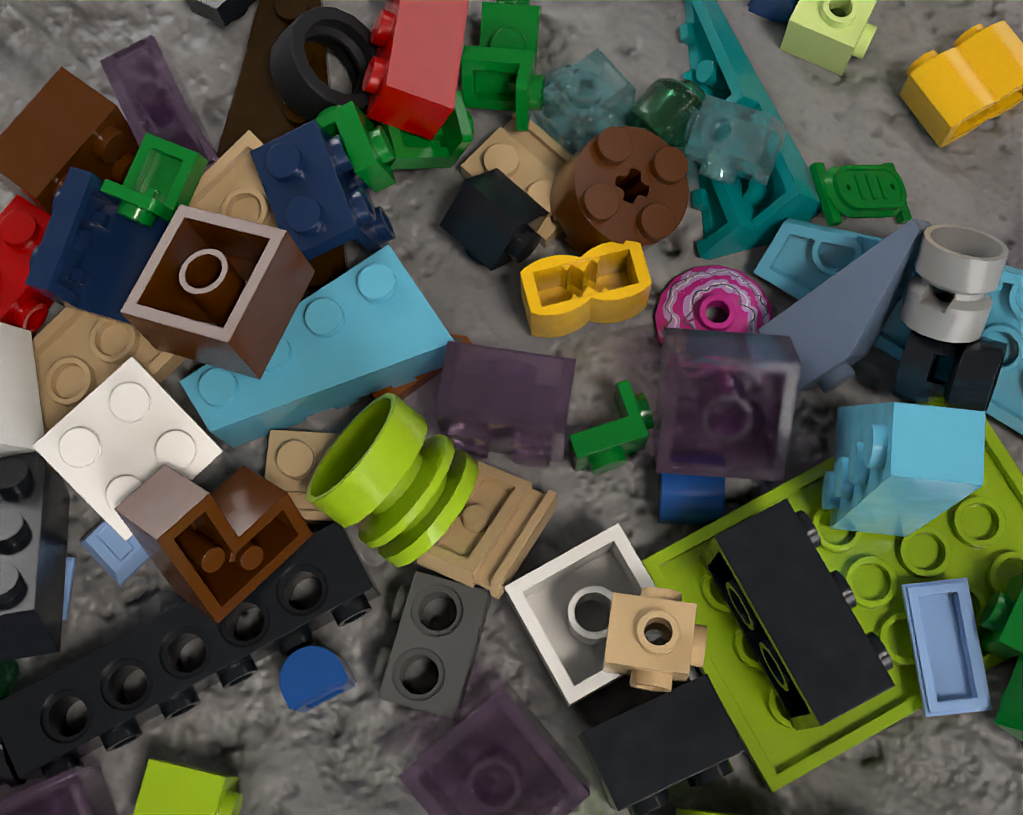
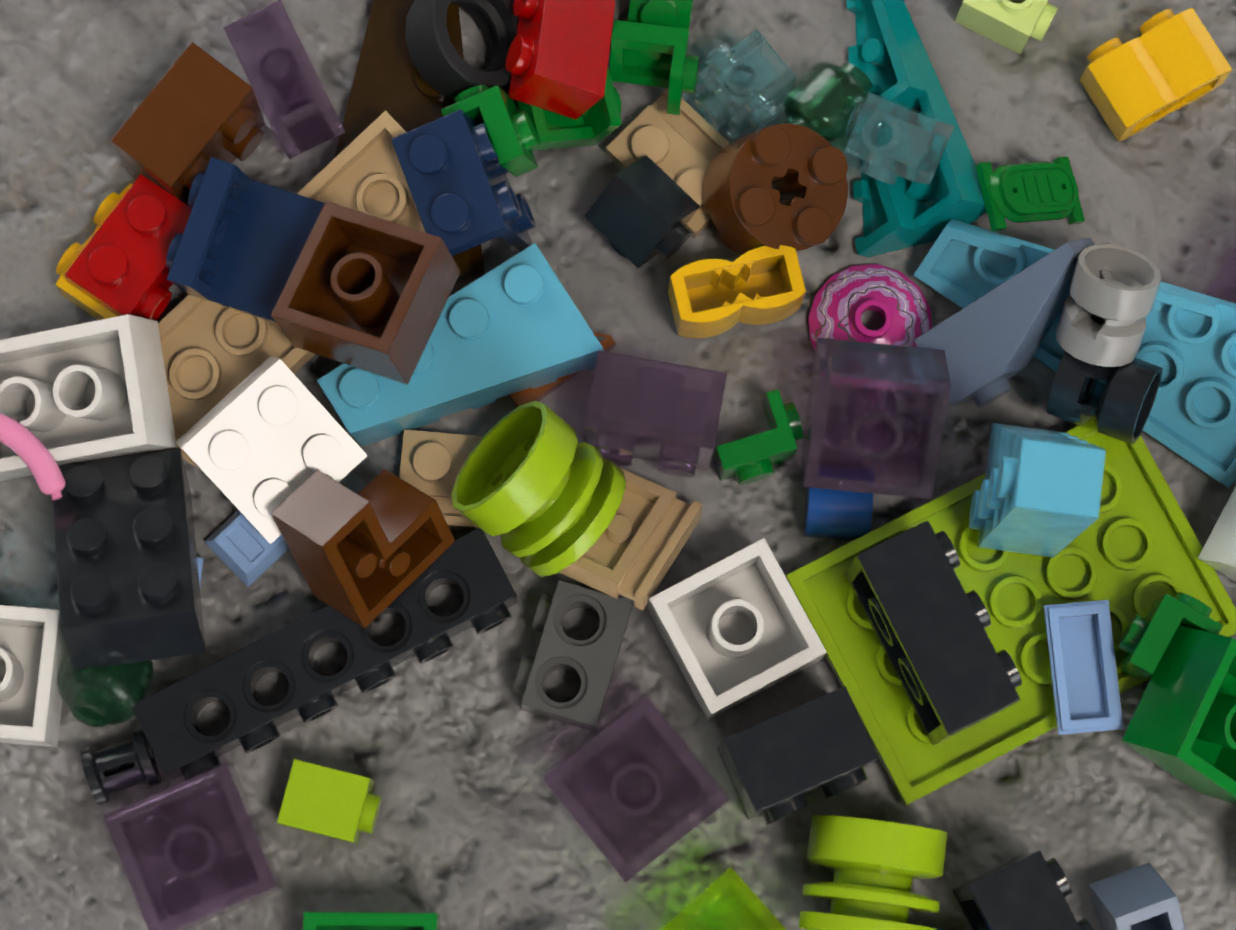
camera: 10 degrees left, 5 degrees up
green bracket [100,132,209,228] -> none
blue brick [279,646,357,713] -> none
tan brick [603,587,707,692] -> none

